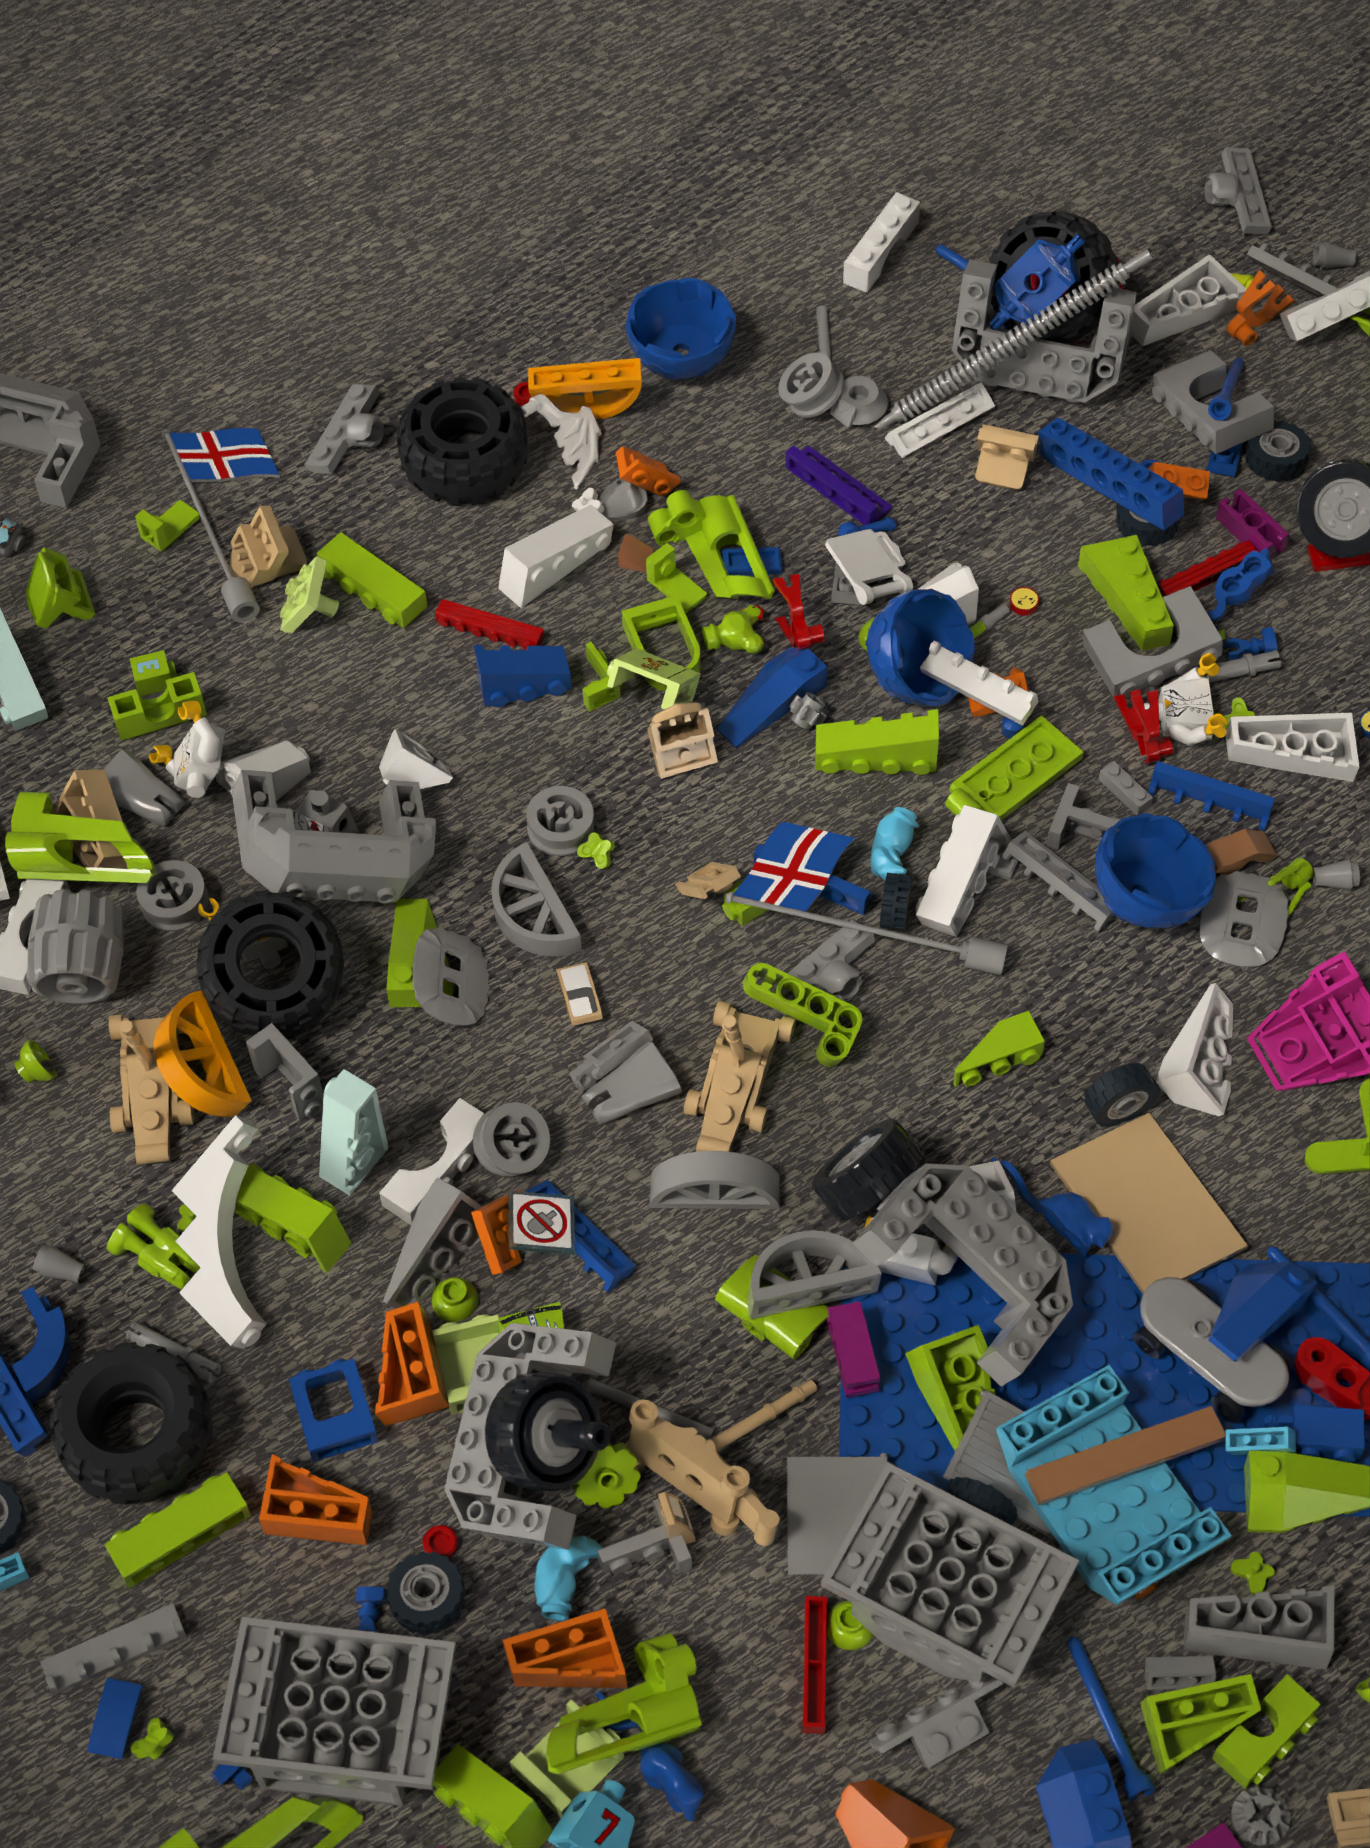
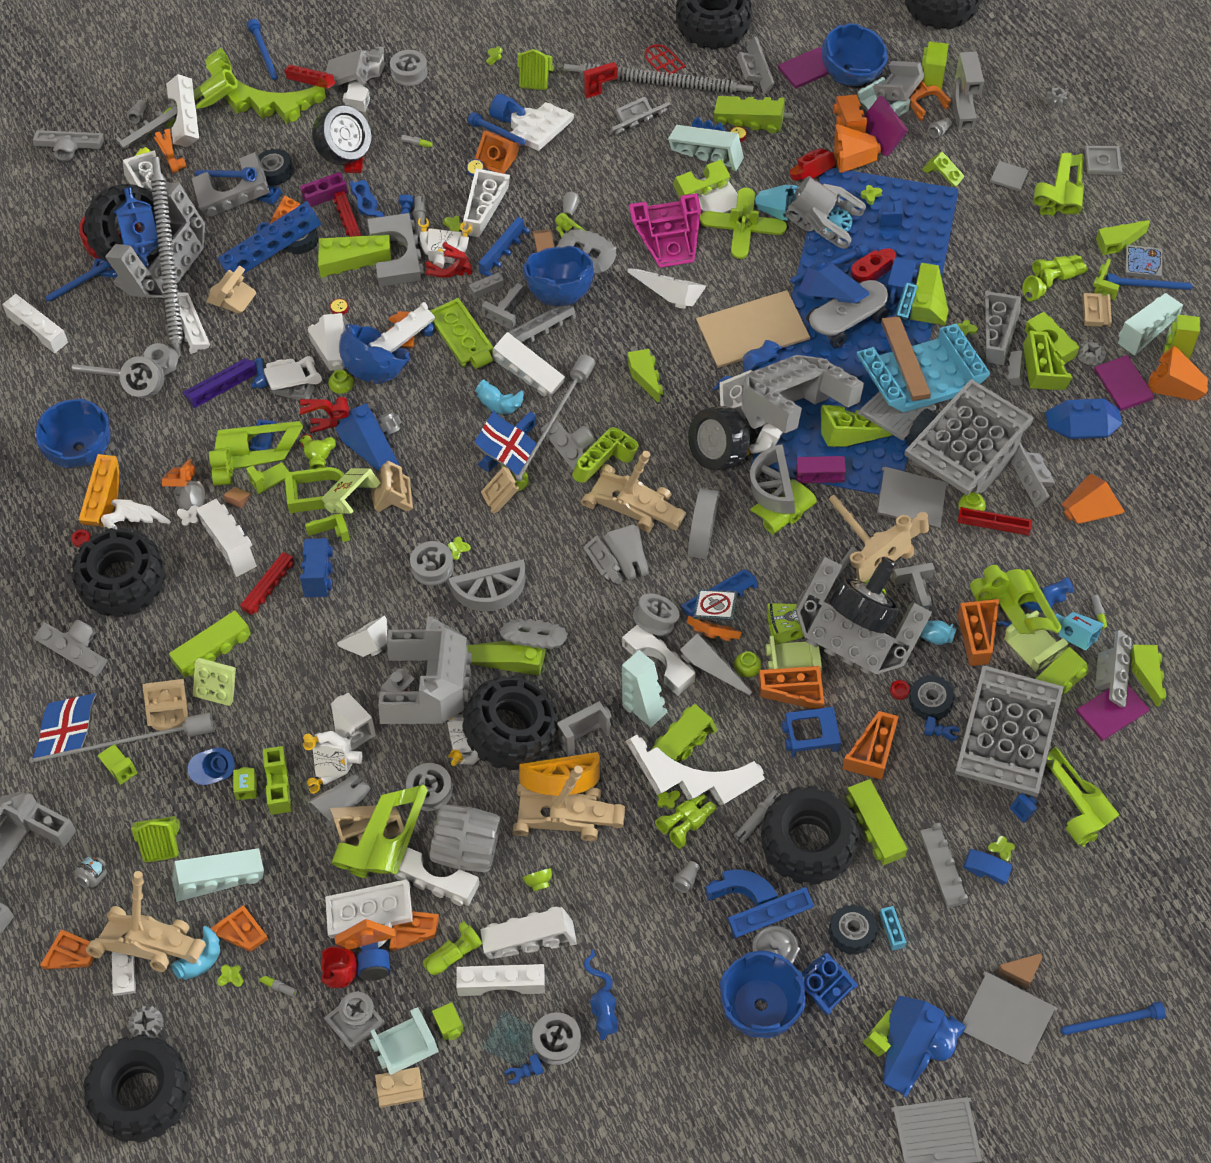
camera: 80 degrees left, 0 degrees up
slope [556,962,603,1026] -> none
tan slope [658,1492,696,1544] -> none
lime wedge [815,709,939,775] -> none
black wheel [880,873,912,931] -> none
blue piece [1067,1637,1156,1802] -> none
black wheel [1084,1063,1160,1127] -> none
none -> blue piece [187,747,235,785]

